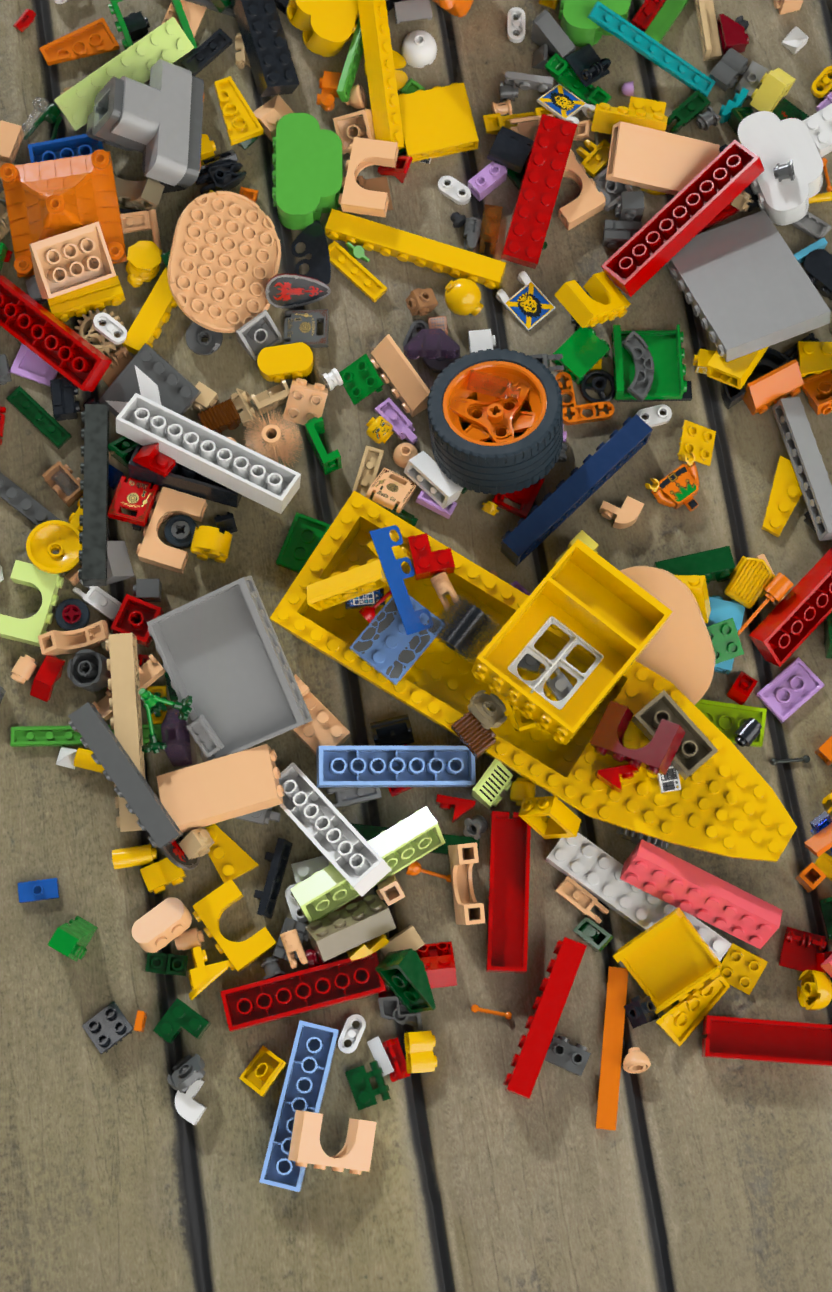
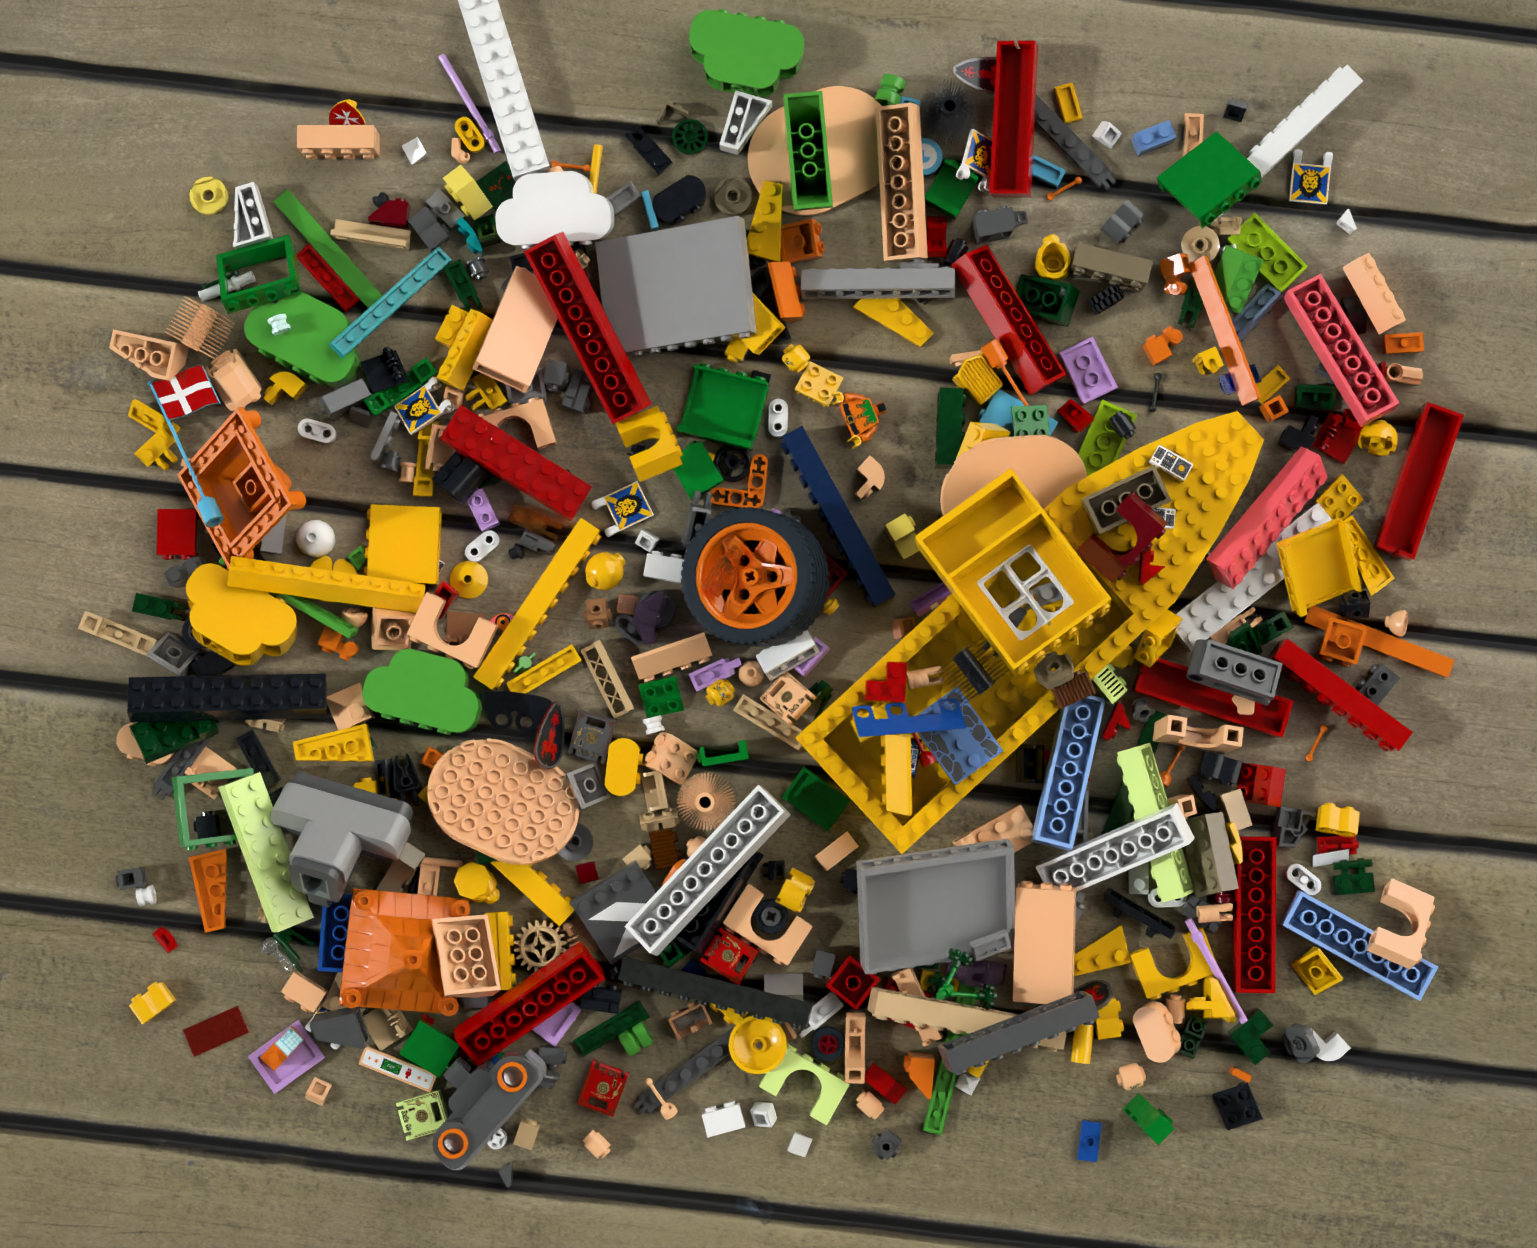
camera: 70 degrees left, 10 degrees up
dark grey brick [67,649,111,692] -> none
white plate [93,313,127,344] -> none
red slope [133,443,176,478] -> none
tan brick [179,827,215,860] -> none
dark grey brick [260,956,286,980] -> none
dark green slope [375,948,436,1013] -> none
lavender hinge [621,81,634,97] -> none
dark grey tile [622,330,654,403] -> none
dark grey brick [774,160,795,182] -> none
none -> yellow dish [450,561,488,599]
none -> light nougat arm [451,138,470,164]
none -> tile [490,613,514,631]
none -> dark red slope [575,861,599,884]
none -> tan fence [580,640,635,719]
none -> bright green wheel [618,1021,654,1057]
none -> white slope [635,529,660,553]
none -> yellow head [782,344,810,373]
none -> light nougat slope [814,831,859,871]
none -> orange slope [903,1051,935,1099]
none -> light nougat head [1116,1063,1146,1091]
none -> tile [1149,445,1193,482]
none -> lavender bar [1185,918,1248,1024]
none -> dark grey hinge [1186,639,1283,706]
none -> black slope [1186,776,1218,810]
none -> black brick [1198,751,1243,787]
none -> dark green plate [1225,622,1262,655]
none -> light nougat sticker [1232,695,1255,715]
none -> black brick [1277,415,1318,451]
none -> orange plate [1317,617,1368,667]

